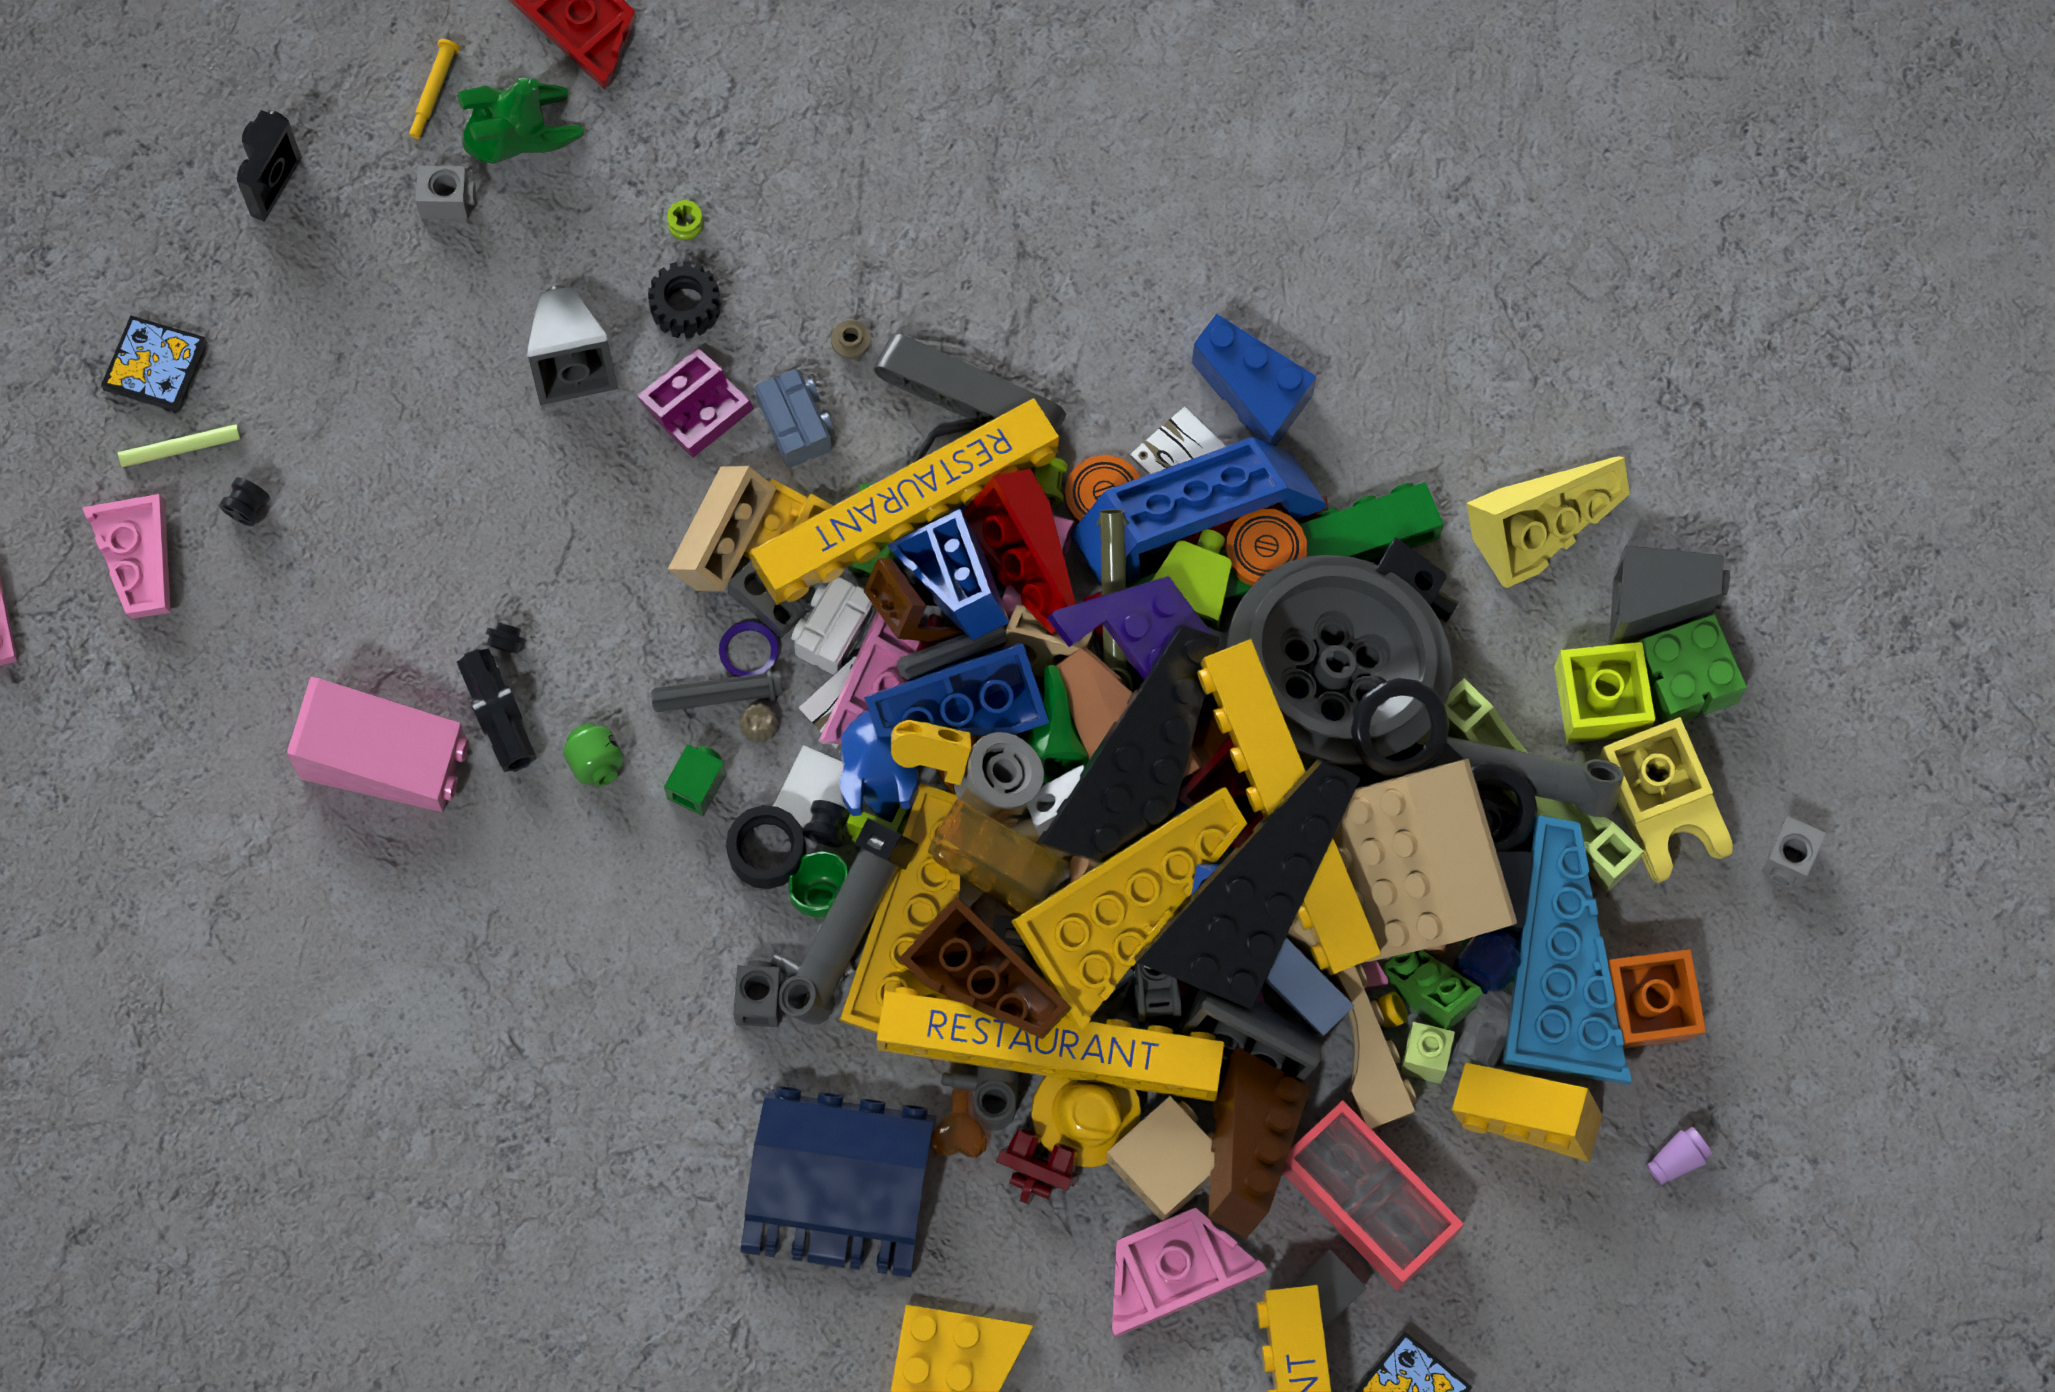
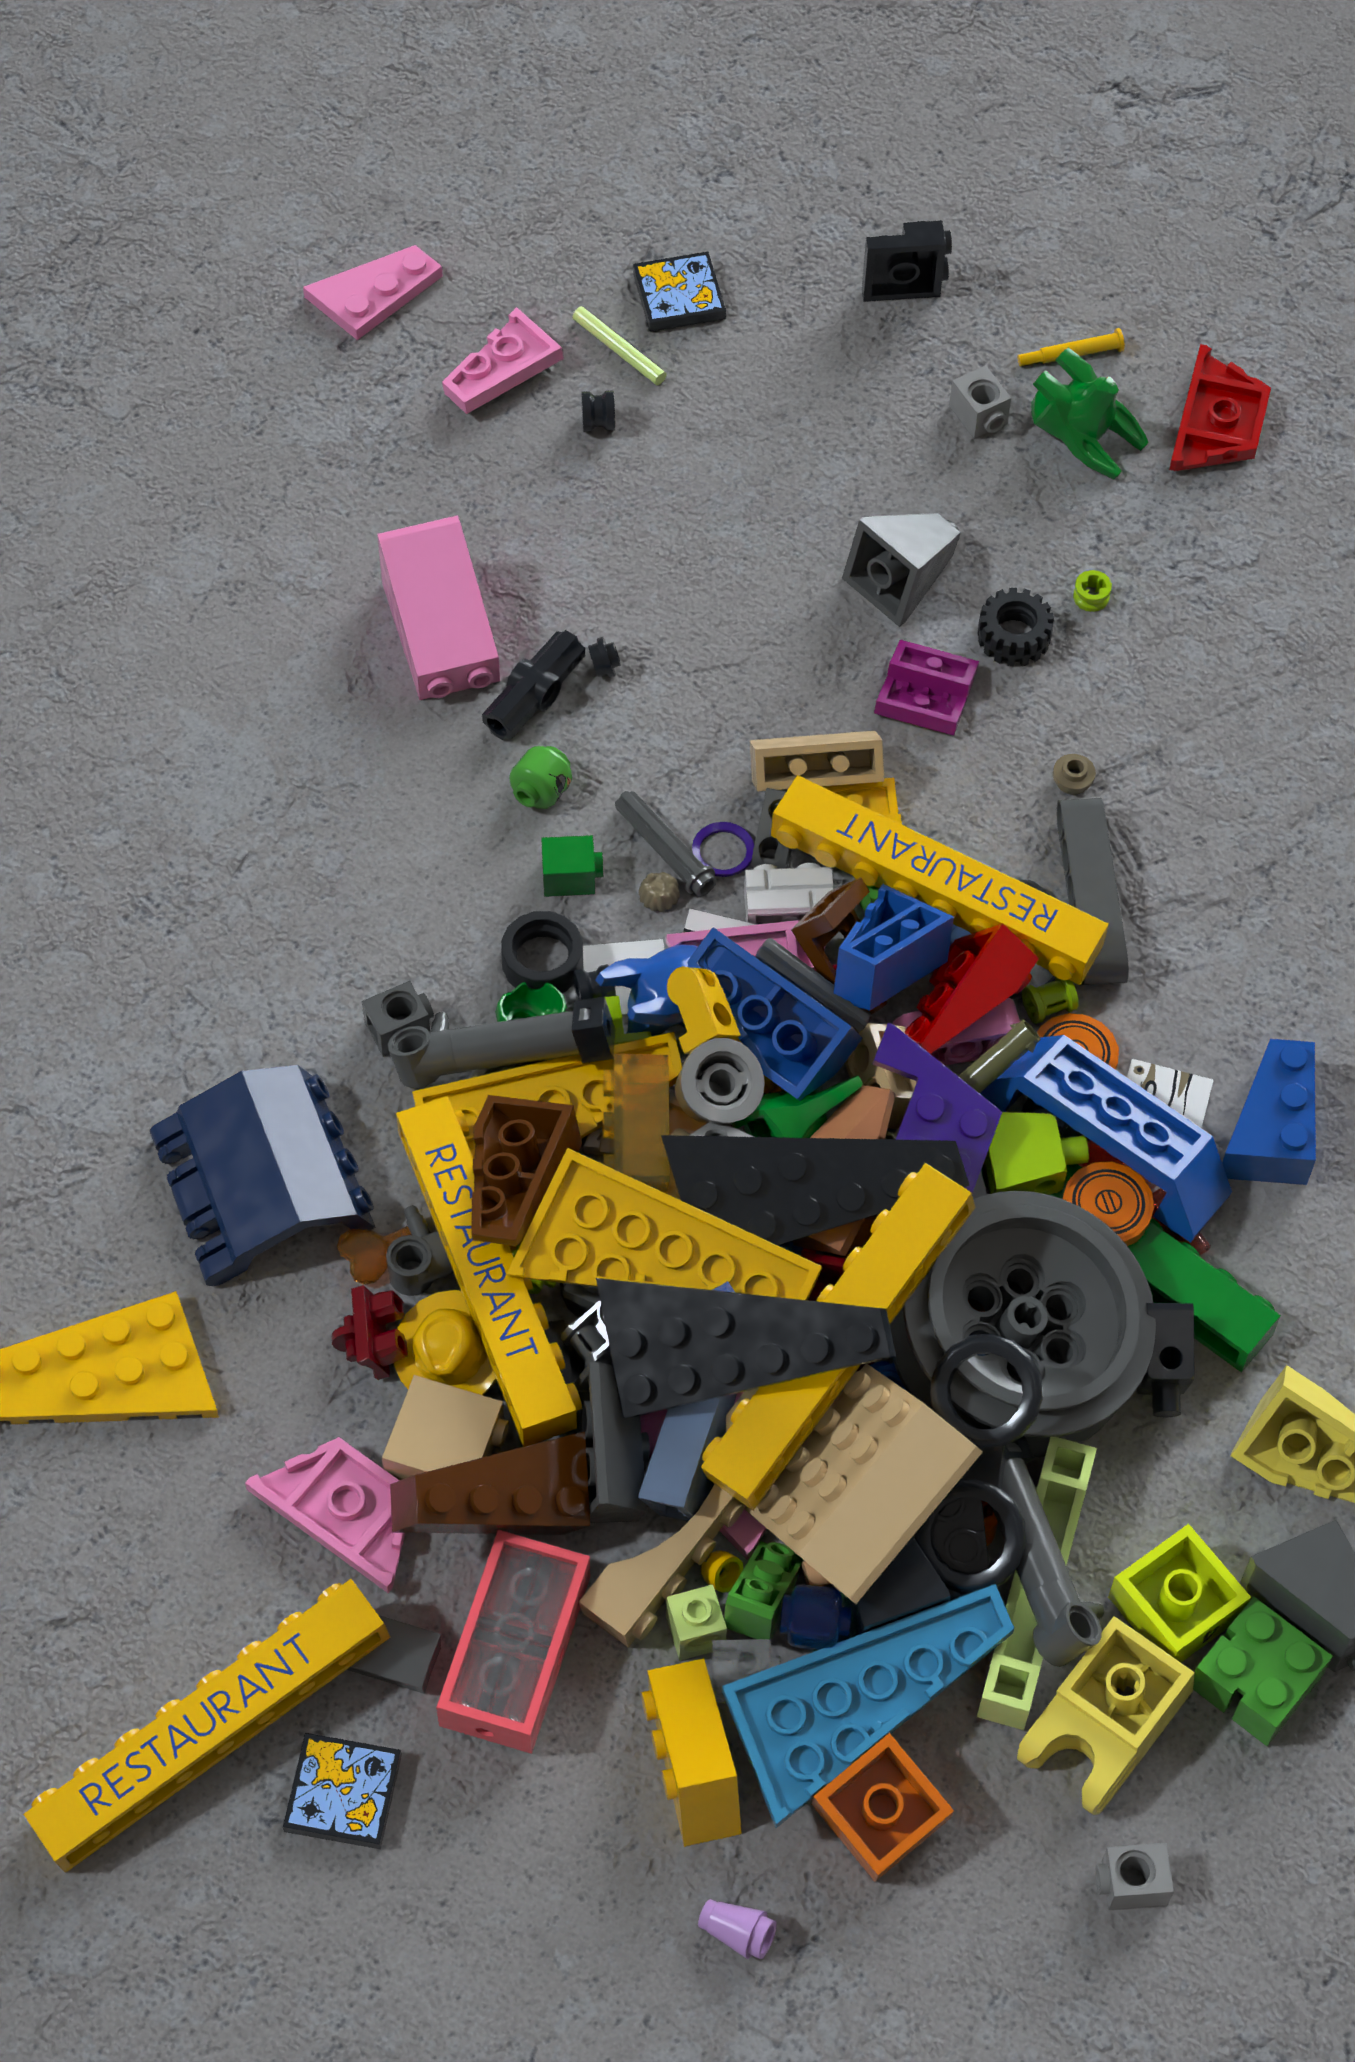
camera: 60 degrees right, 10 degrees down
sand blue brick [755,369,835,468] -> none

